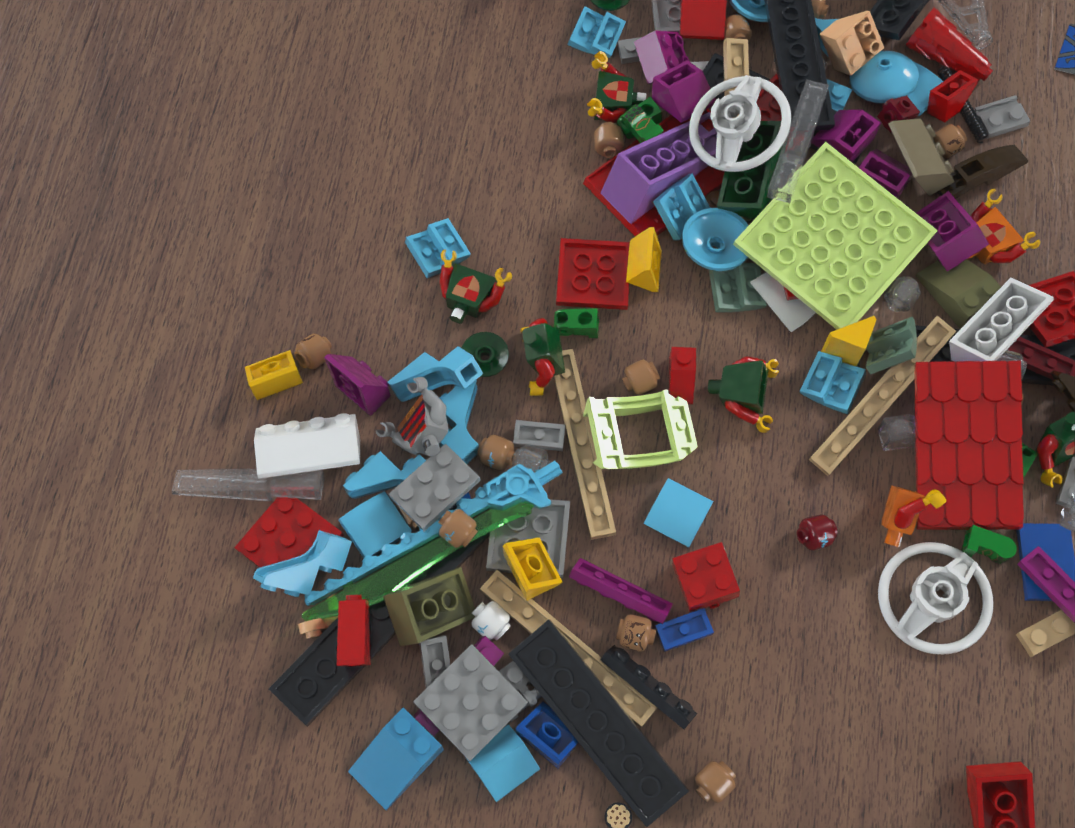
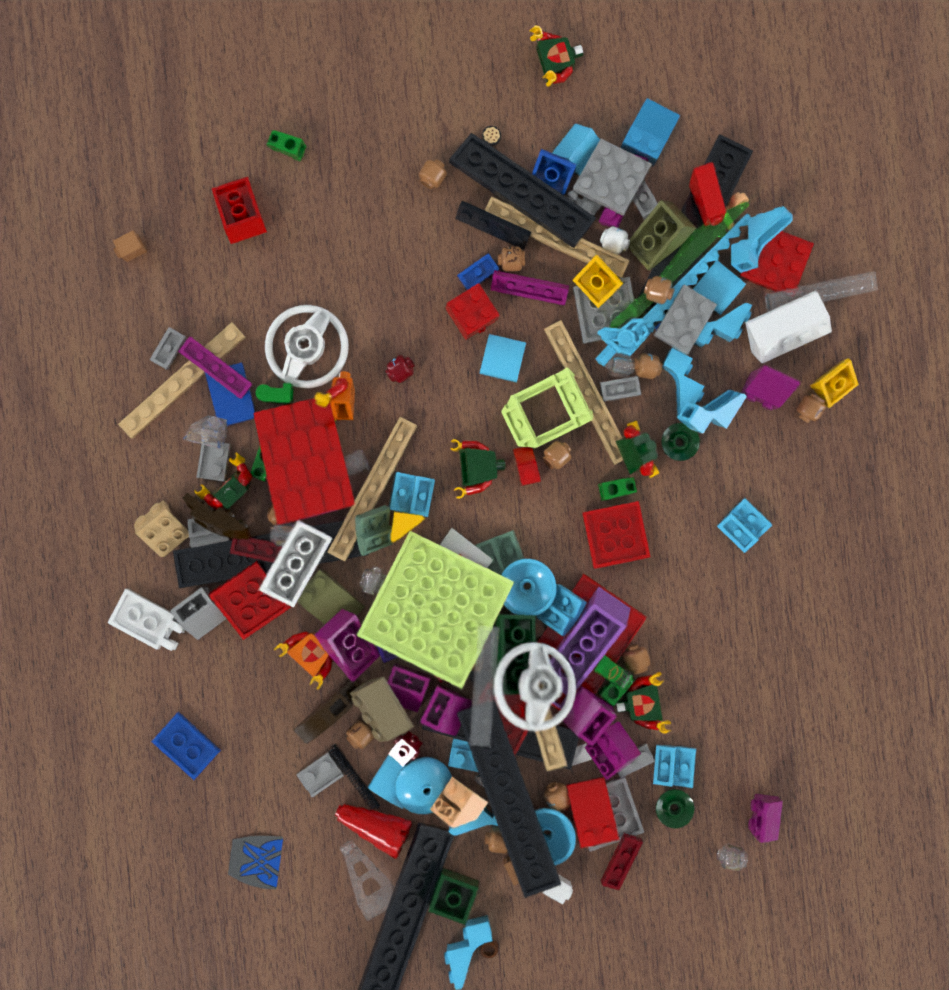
camera: 160 degrees right, 20 degrees up
light grey torso [376,377,449,456] -> none
torso [440,249,512,324] -> none
yellow slope [626,227,662,292] -> none
red slope [927,70,978,123] -> none

